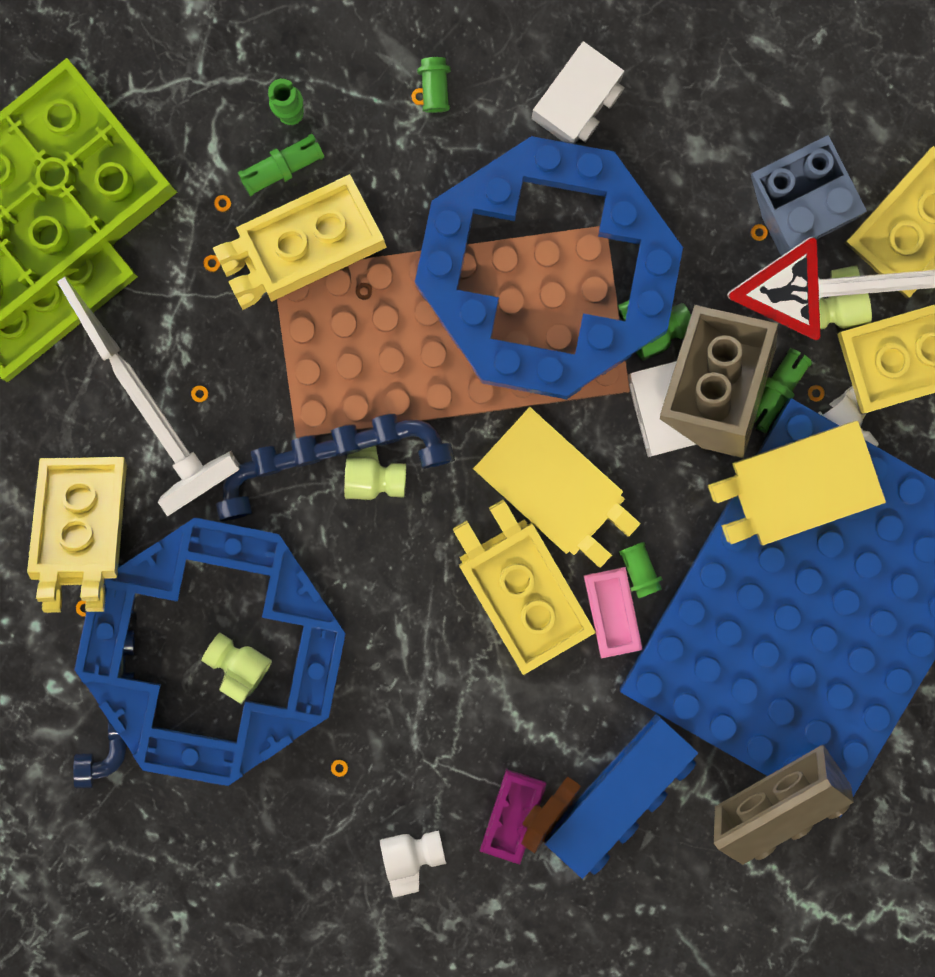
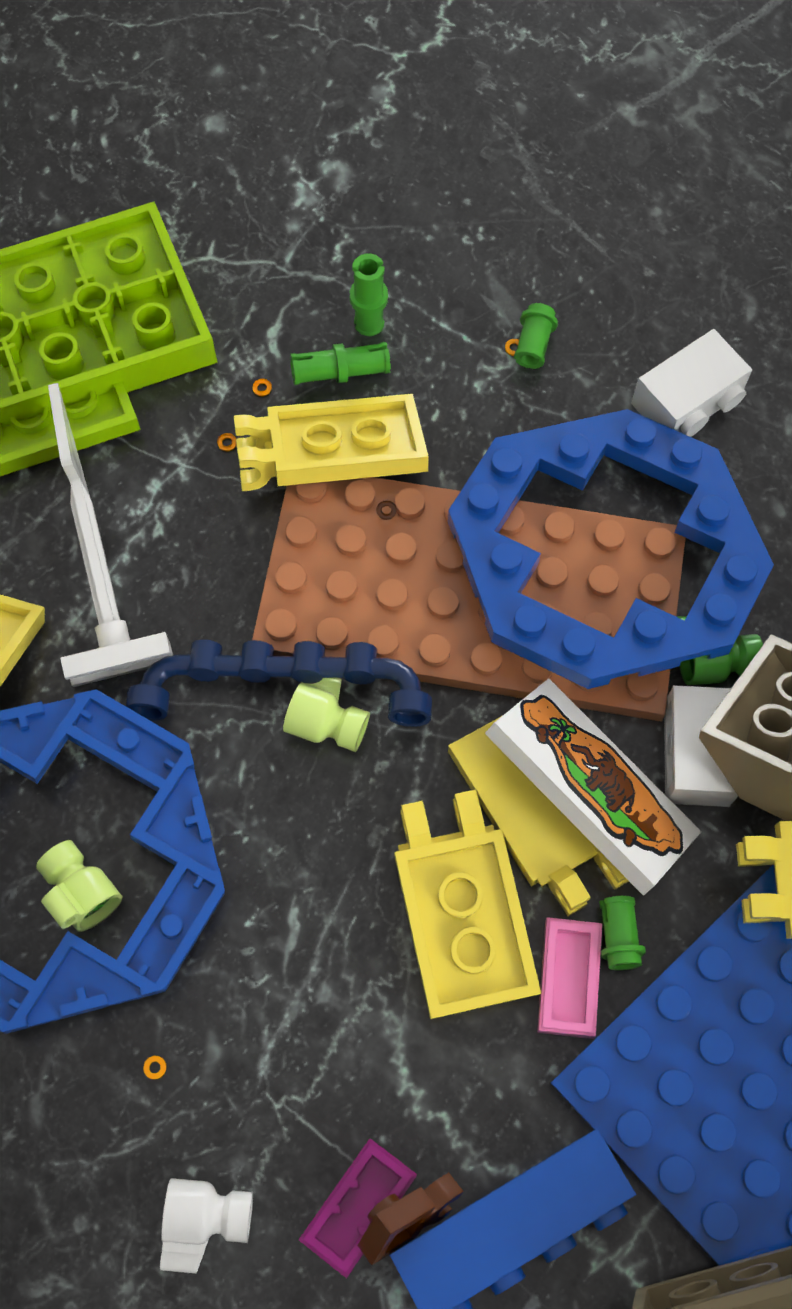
camera: 20 degrees right, 20 degrees down
light orange piece [191,385,208,402] -> none
none -> tile [485,678,701,895]

